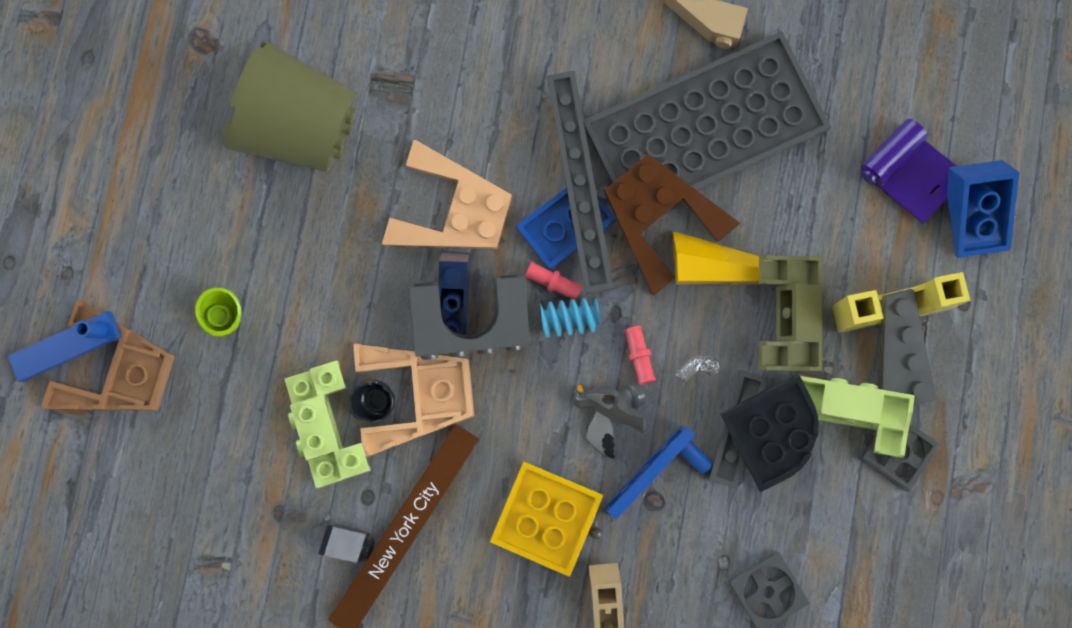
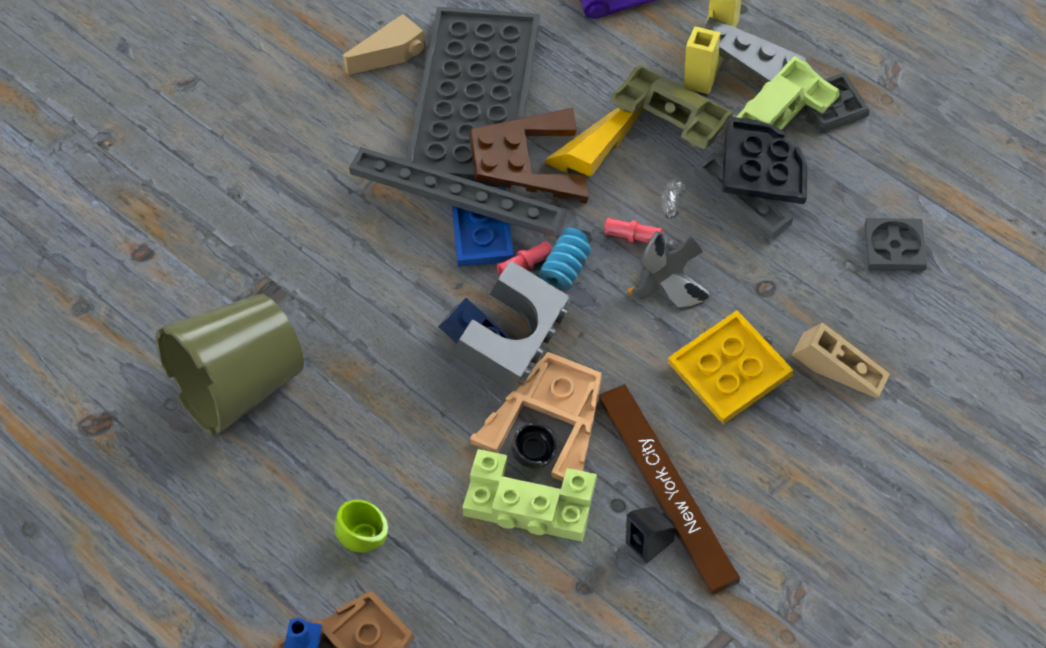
camera: 60 degrees left, 25 degrees down
light nougat wing [382,140,512,249] -> none
blue piece [603,425,713,520] -> none

